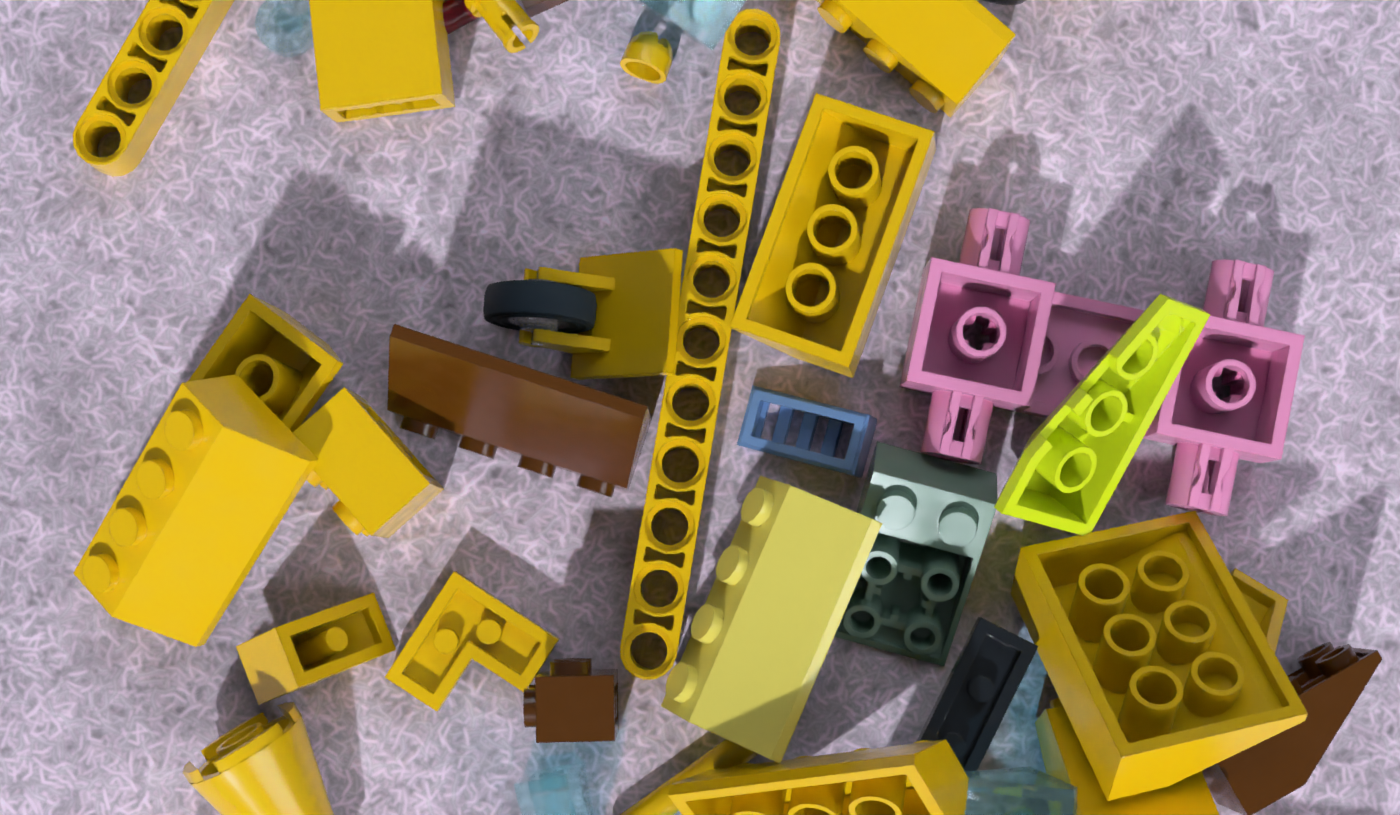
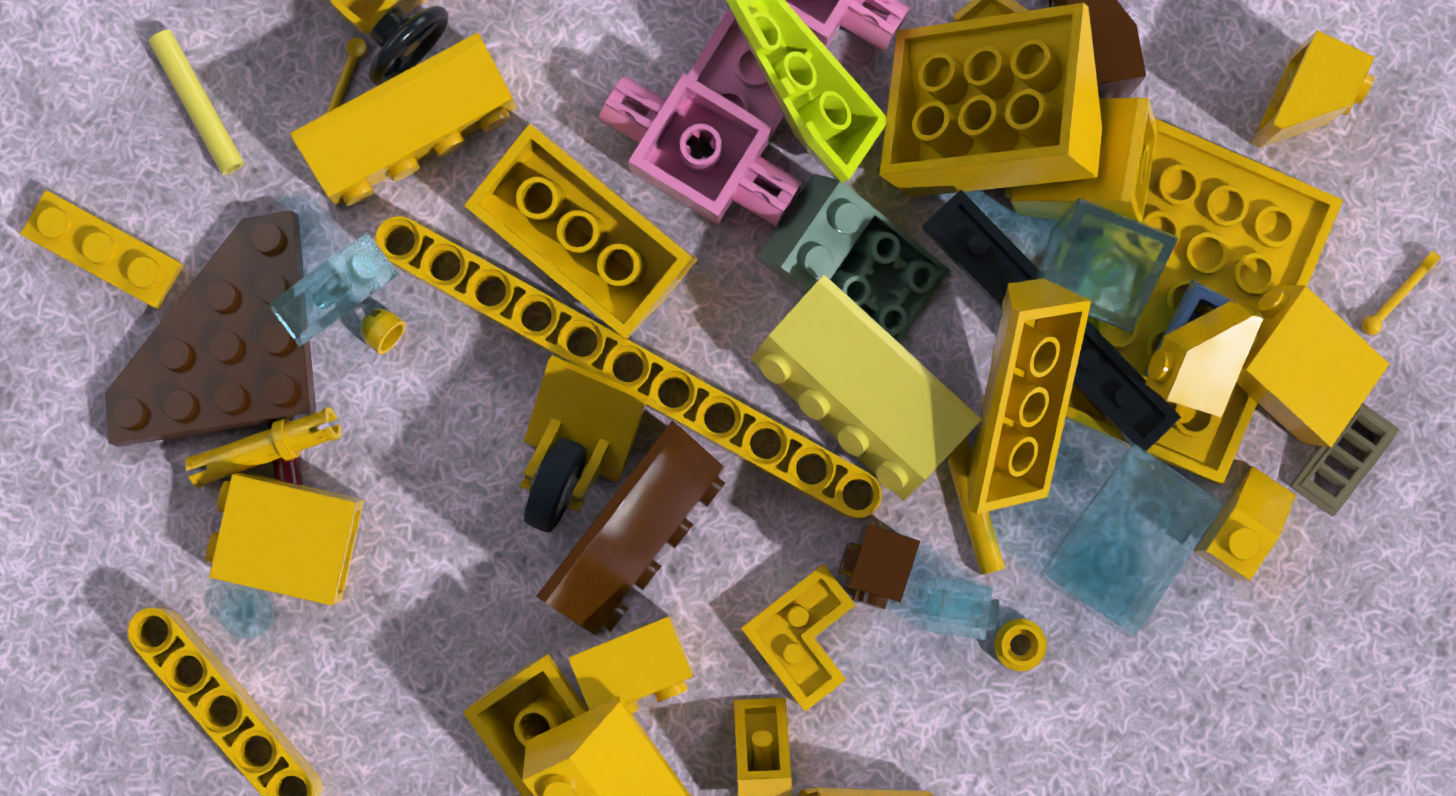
camera: 70 degrees left, 0 degrees up
medium blue slope [737,385,877,478] -> none

